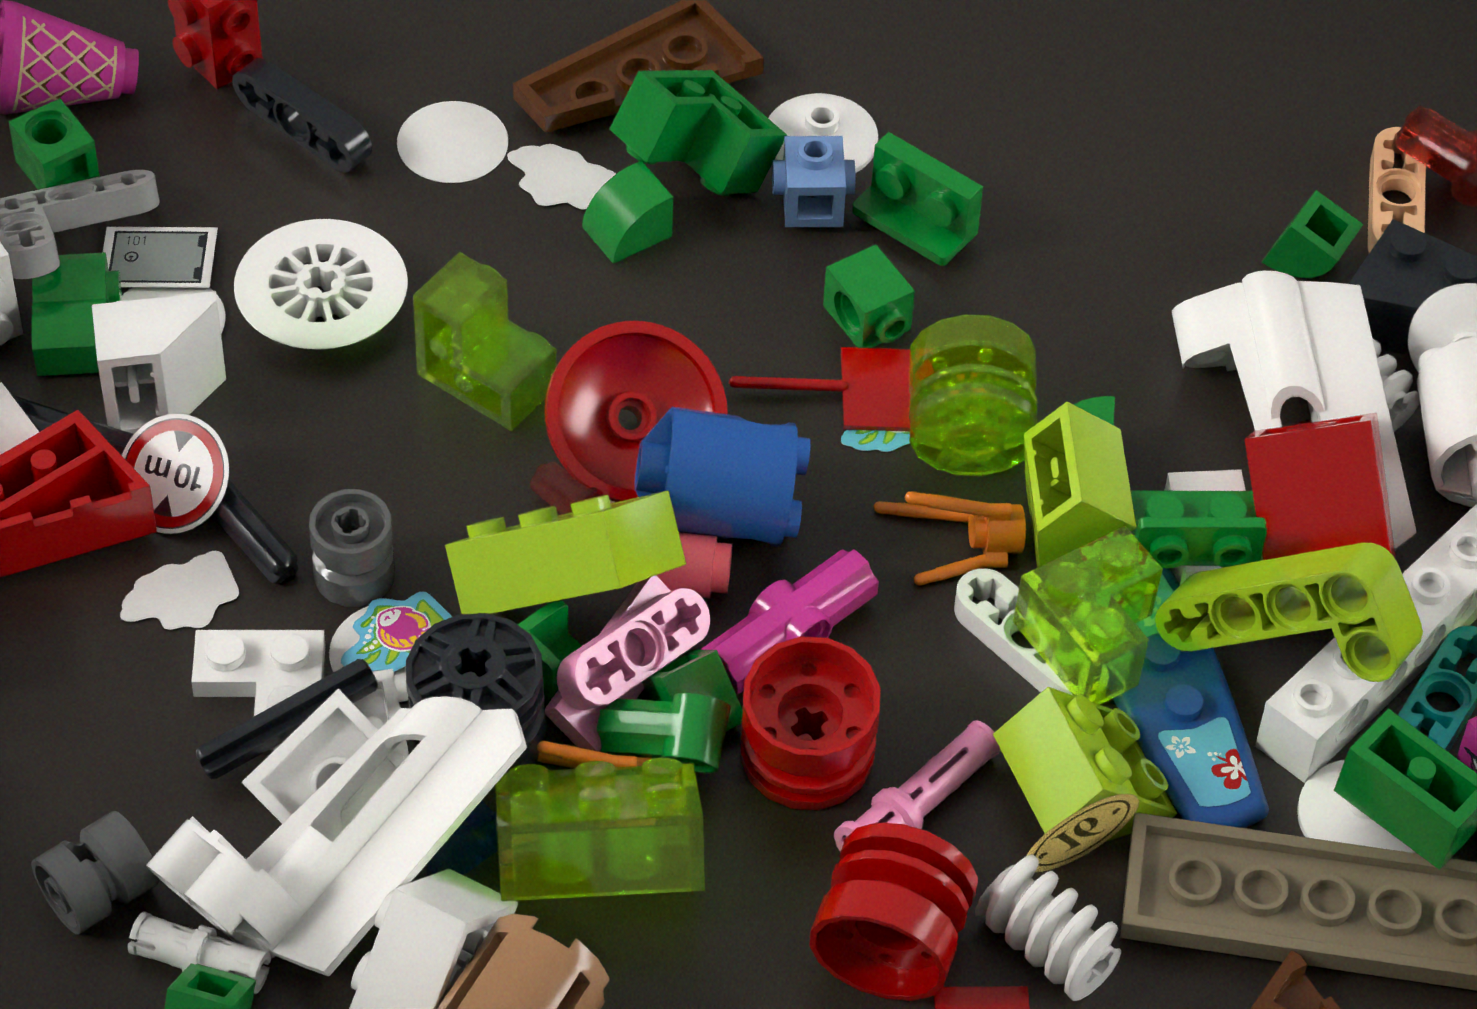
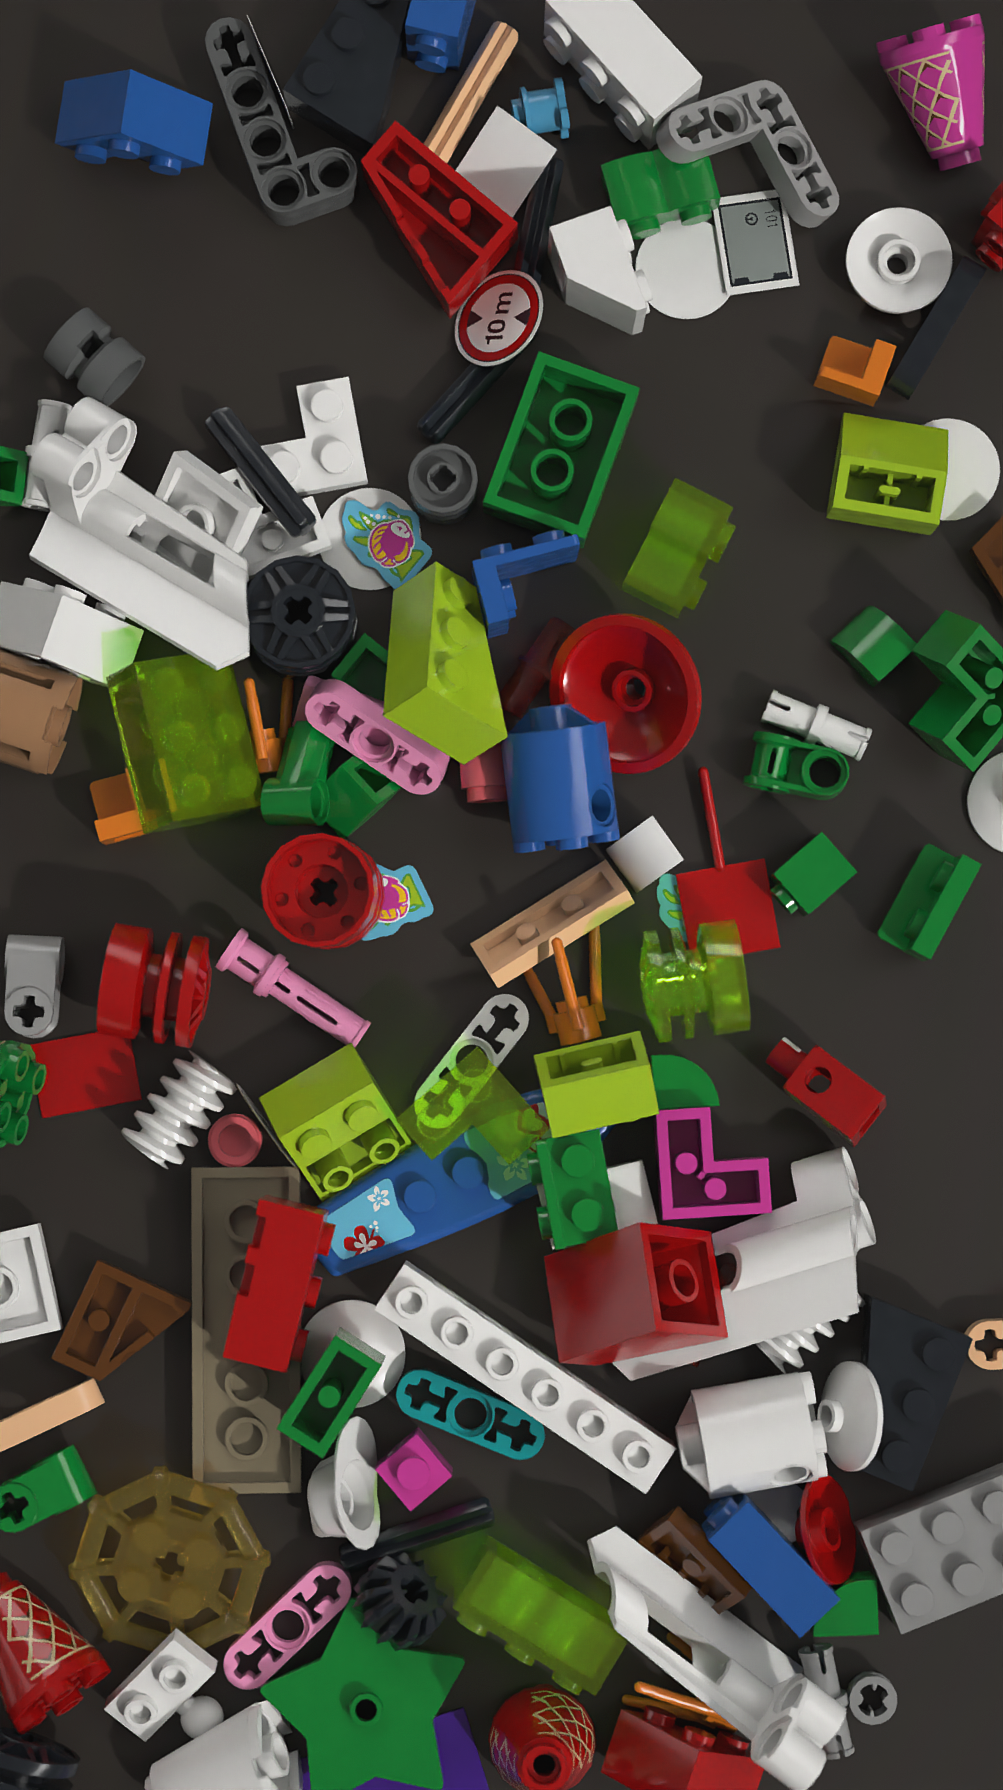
camera: 80 degrees right, 35 degrees up
green brick [9,98,100,190] -> none
white sticker [120,550,239,630] -> none
white piece [234,219,408,350] -> none
white sticker [507,144,616,210] -> none
dark pink piece [701,549,879,695] -> none
medium blue brick [772,136,856,227] -> none
lime beam [1155,543,1423,682] -> none
green brick [1262,190,1364,278] -> none
none -> orange panel [90,766,157,845]
none -> coral tile [208,1114,263,1167]
none -> red wedge [222,1194,336,1373]
none -> light nougat plate [470,859,635,988]
none -> blue bracket [472,530,580,638]
none -> green brick [483,351,640,549]
none -> white brick [606,816,684,893]
none -> dark pink brick [653,1107,772,1220]
none -> green piece [742,731,849,800]
none -> white pin [760,689,872,761]
none -> red torso [765,1037,887,1147]
none -> orange panel [813,336,897,407]
none -> lime slope [826,413,949,535]
none -> white dish [846,207,952,314]

